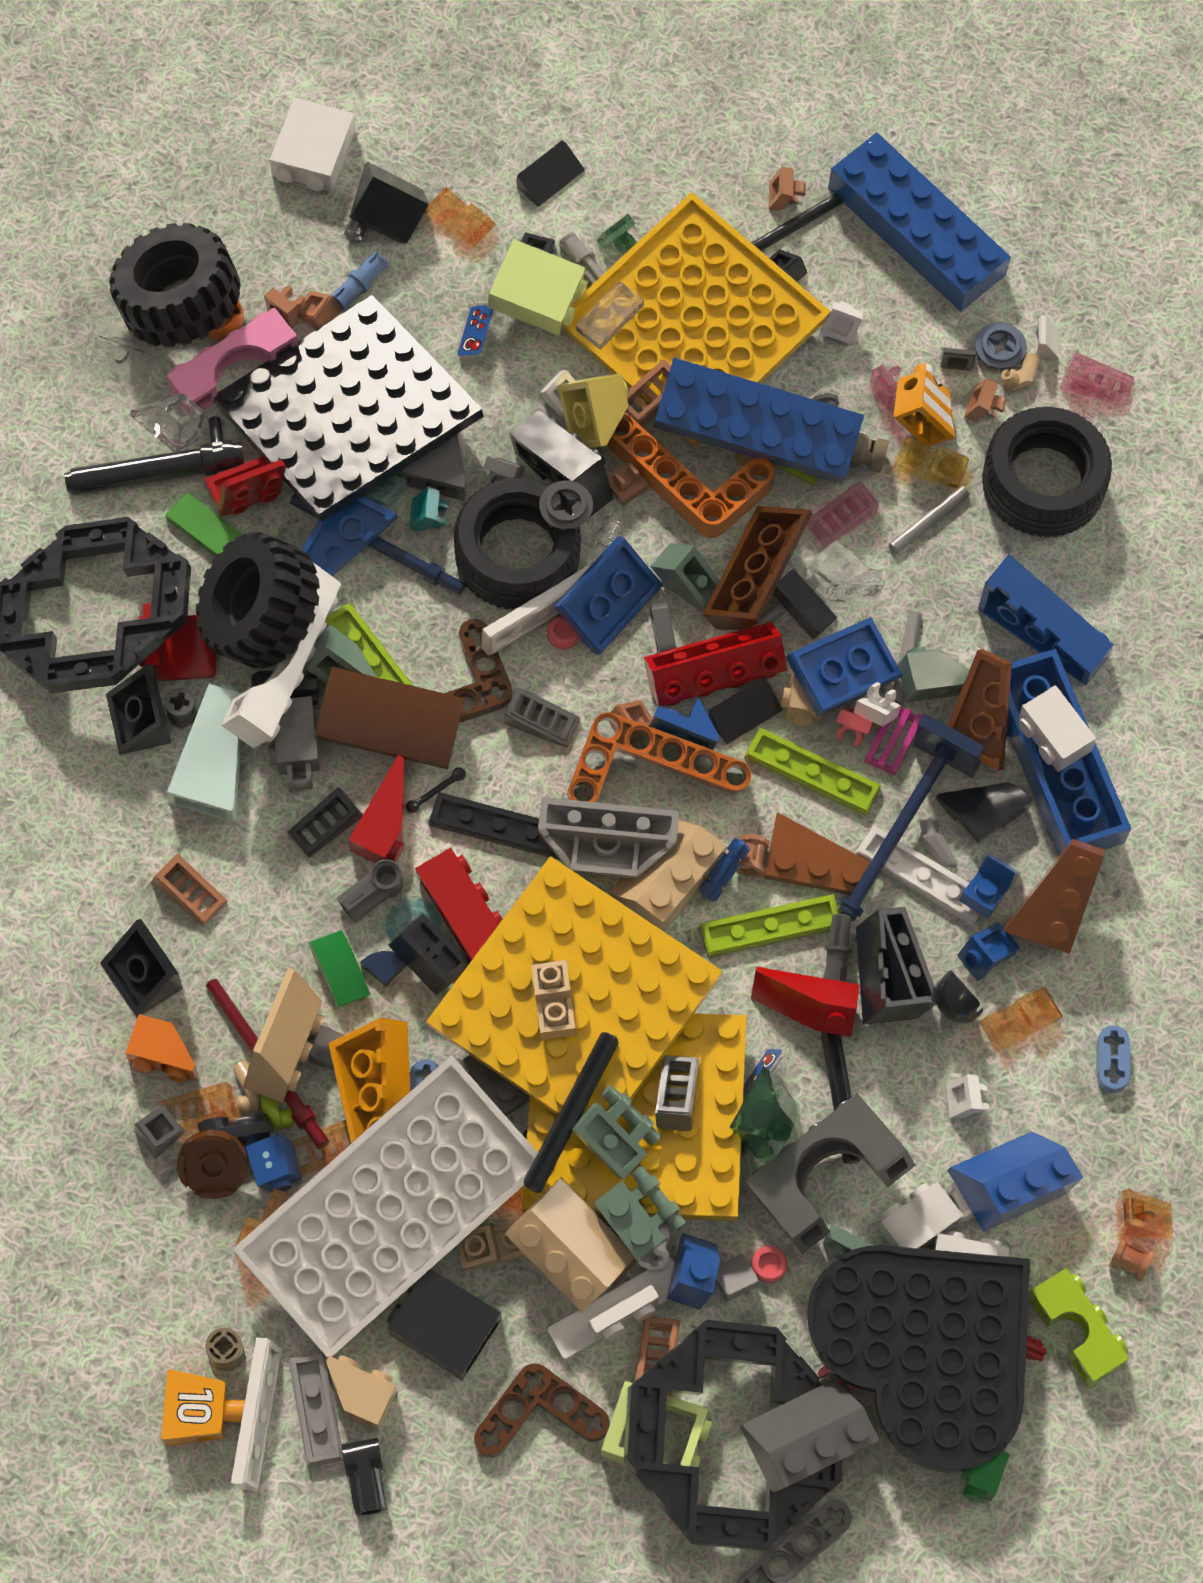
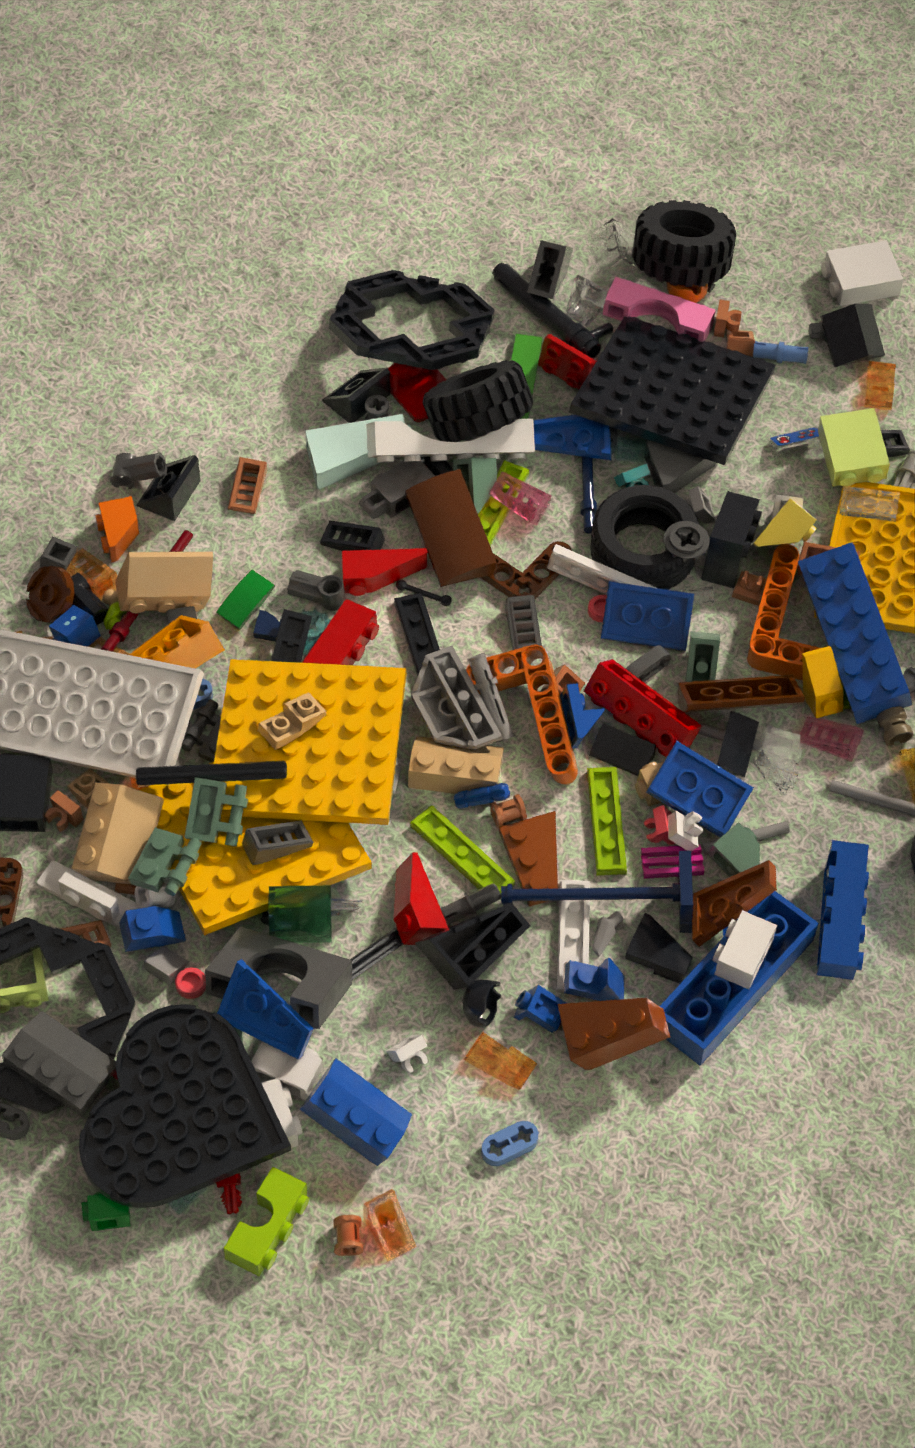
camera: 60 degrees right, 10 degrees down
none -> nougat tile [45,790,84,832]
none -> dark grey piece [110,453,168,489]
none -> blue wing [217,959,314,1059]
none -> light grey pin [467,653,515,742]
none -> clear pink slope [489,472,552,525]
none -> dark grey slope [527,240,573,299]
none -> yellow slope [802,646,843,718]

